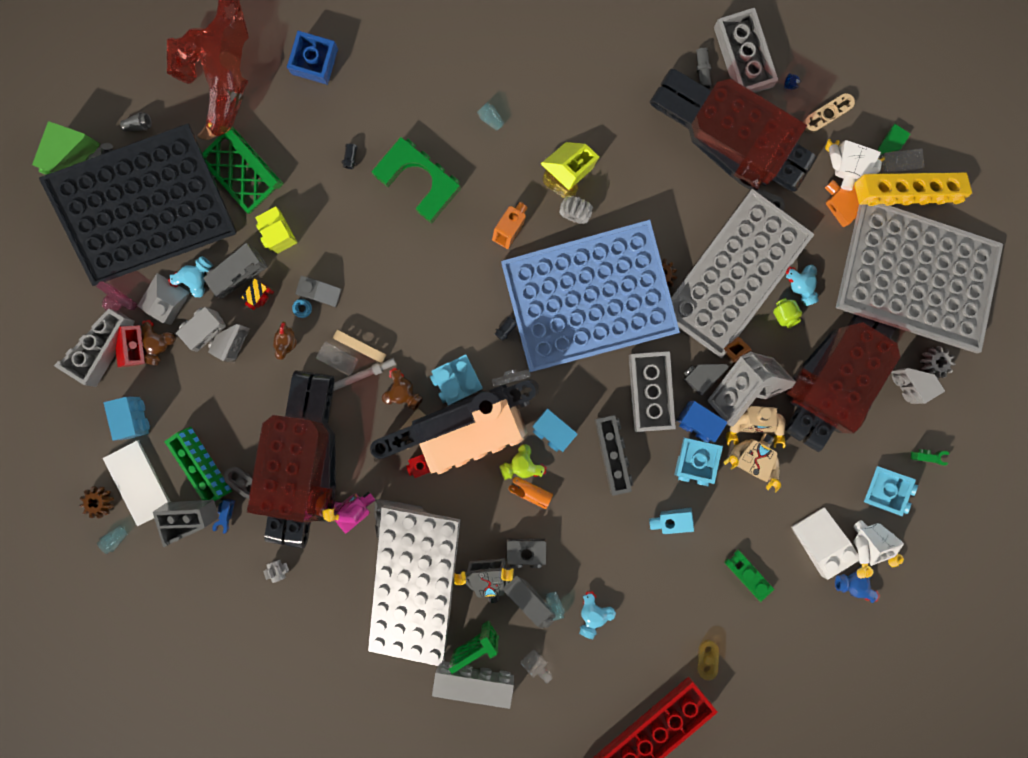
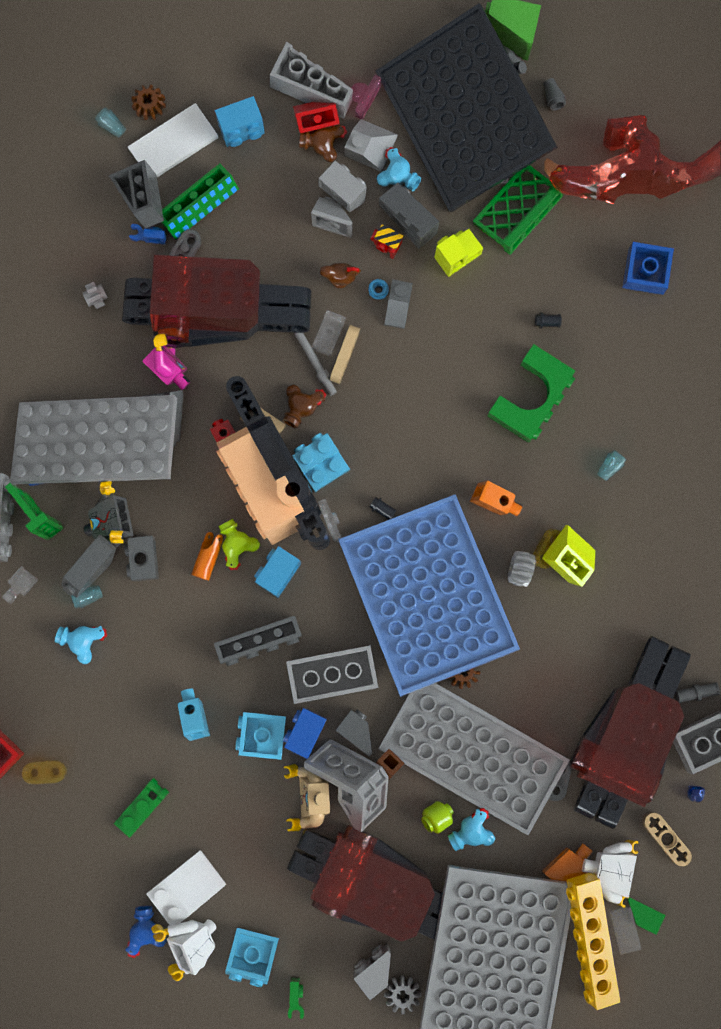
camera: 75 degrees right, 5 degrees down
tan torso [724,433,781,493] -> none

